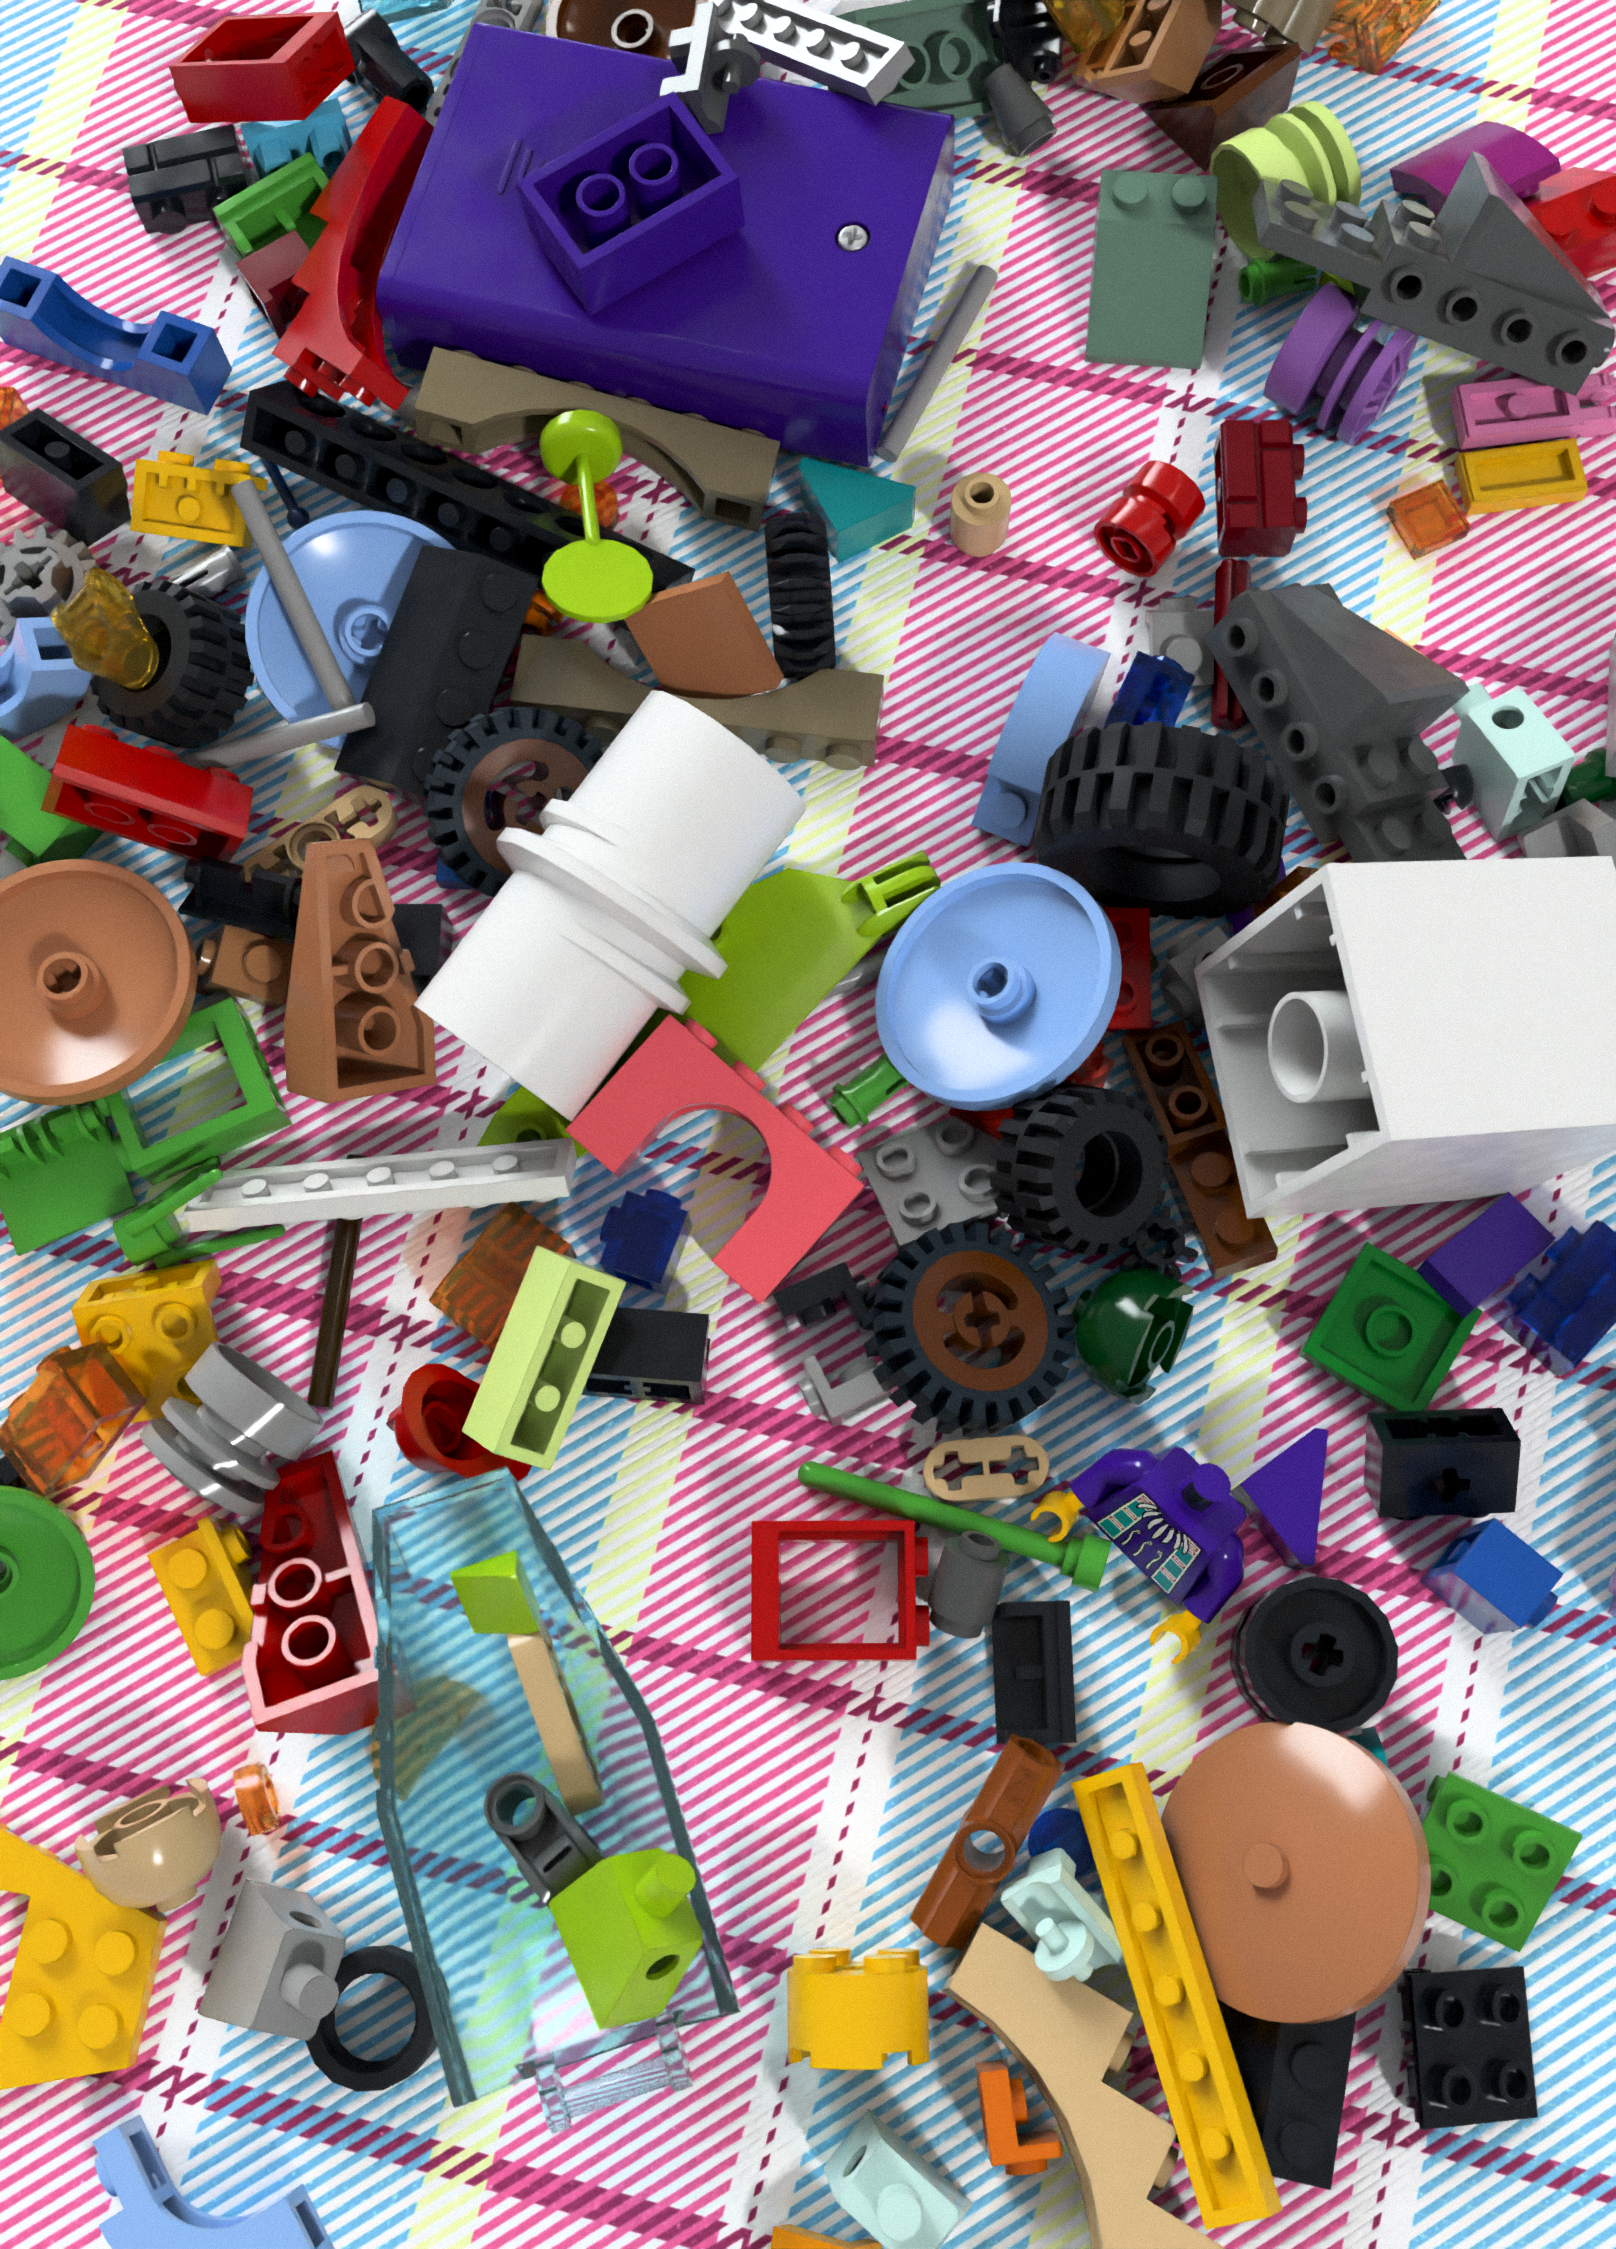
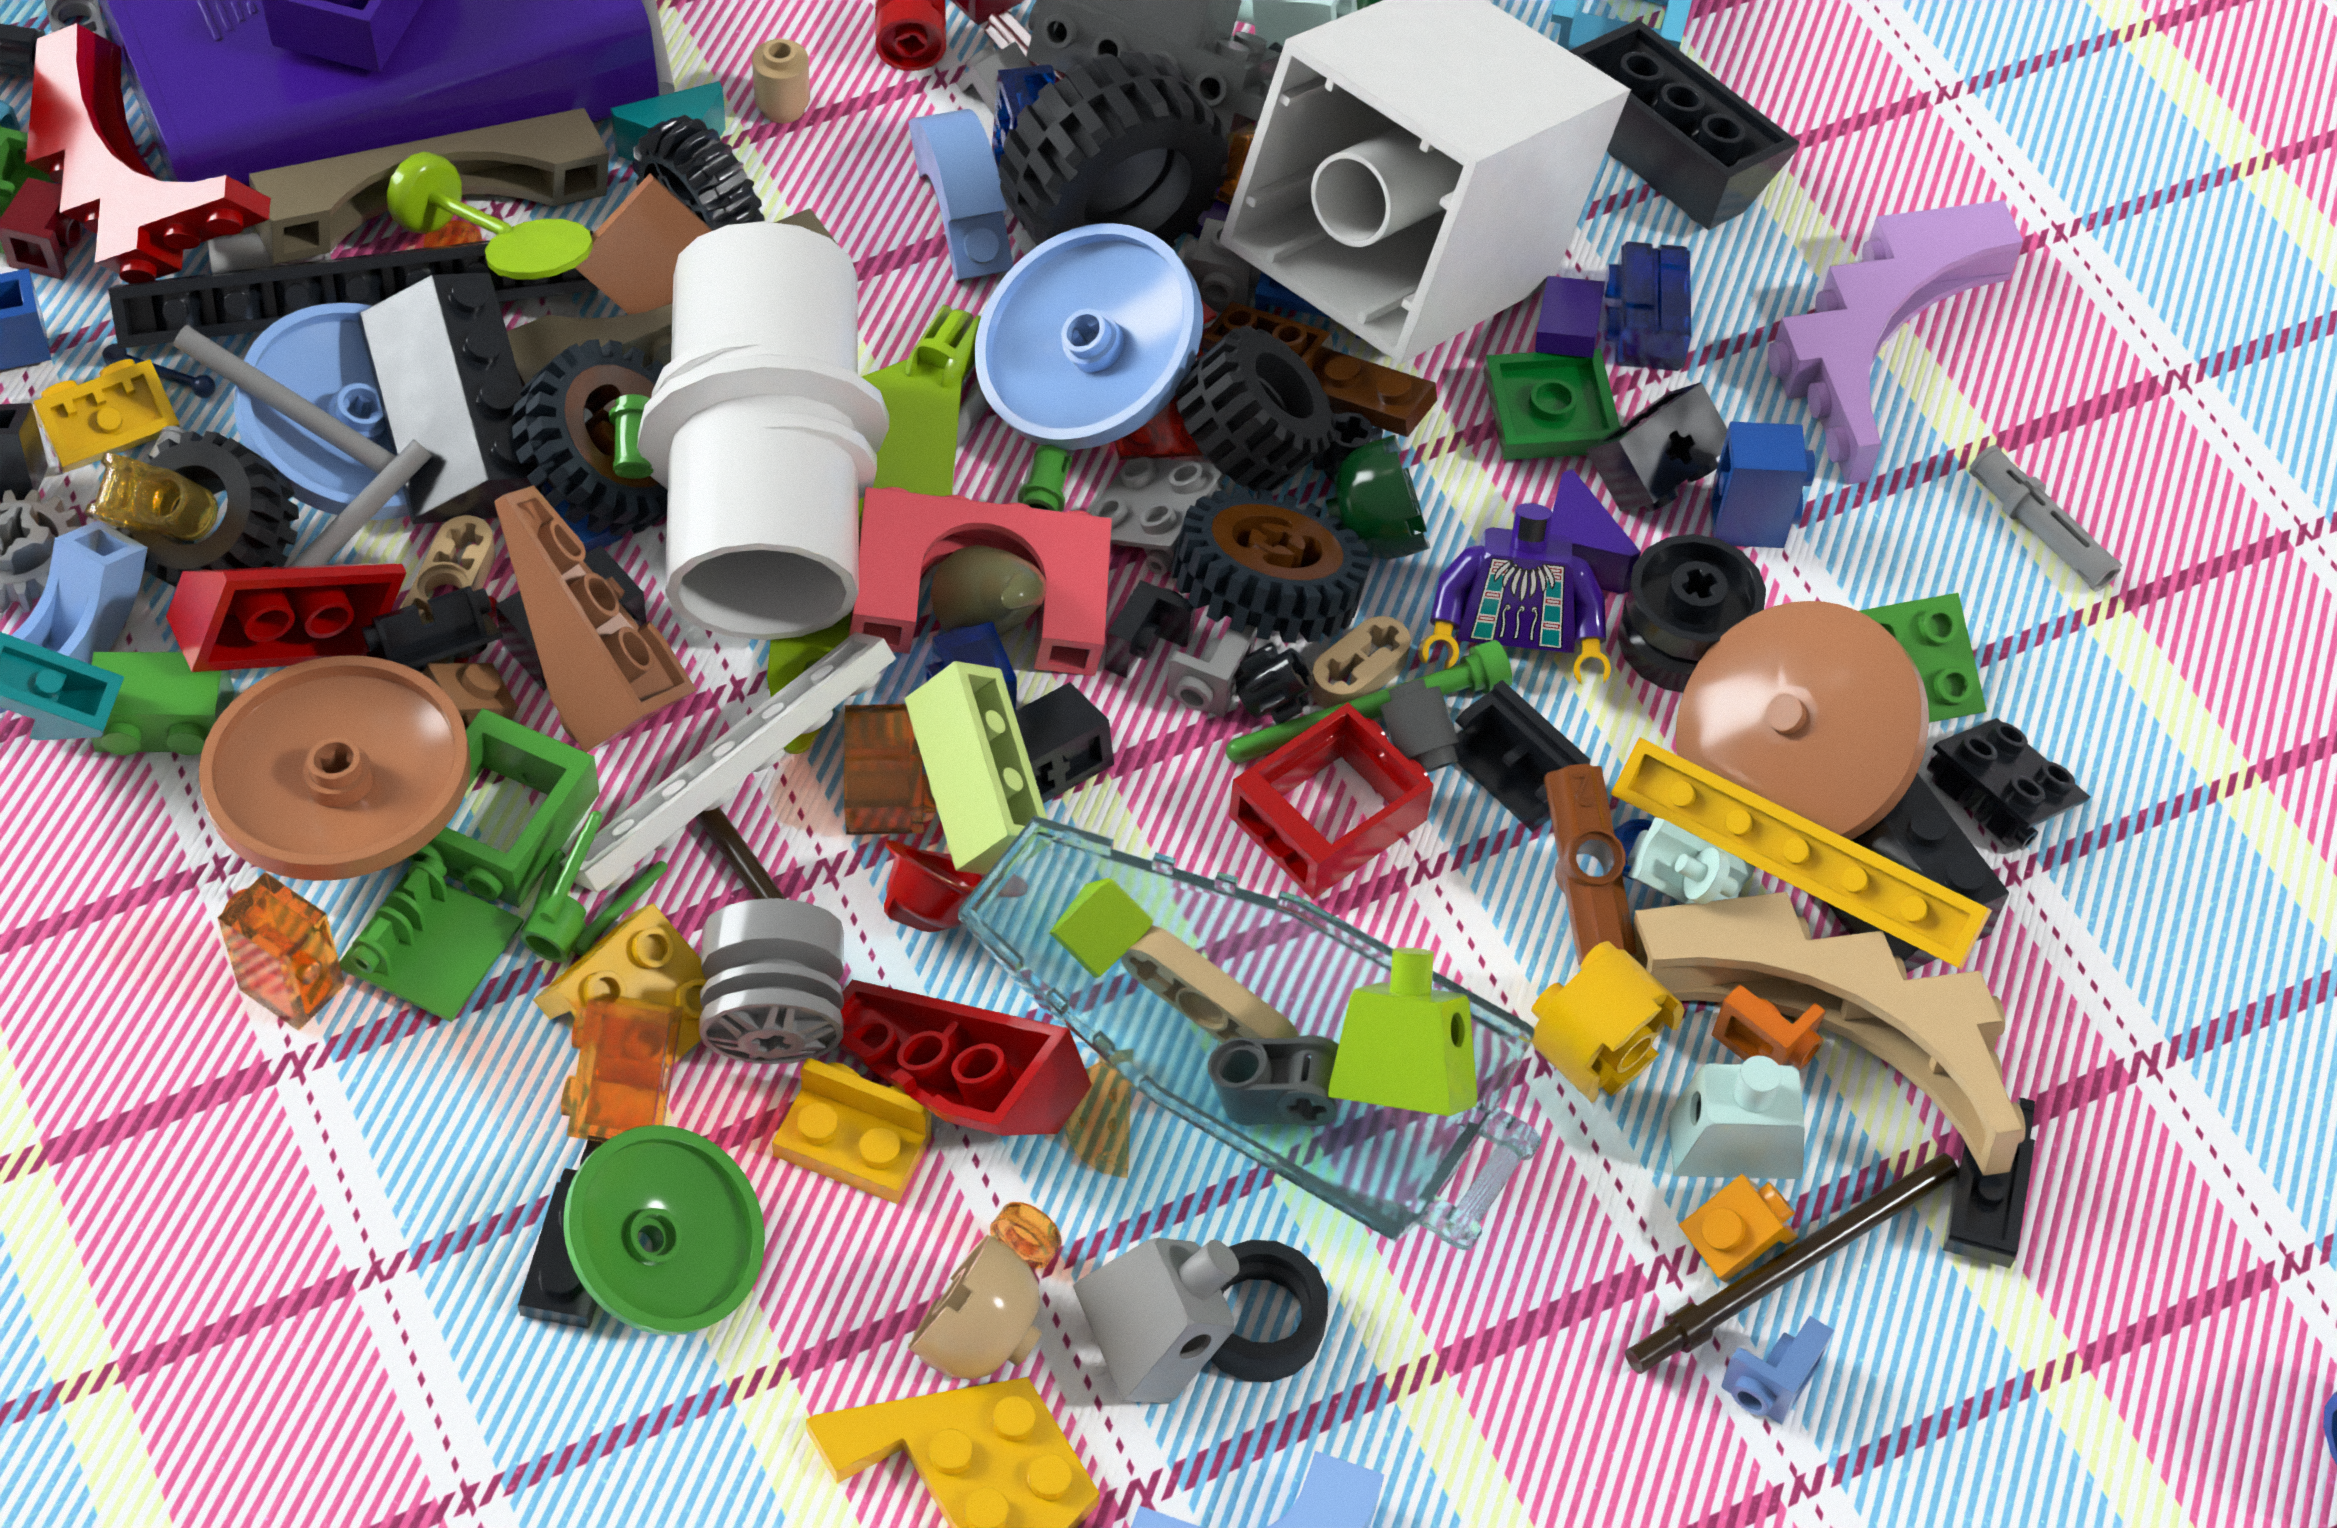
camera: 50 degrees left, 20 degrees down
none -> bright green pin [609,394,654,479]
none -> olive hat [930,545,1047,644]
none -> black gear [1235,642,1314,725]

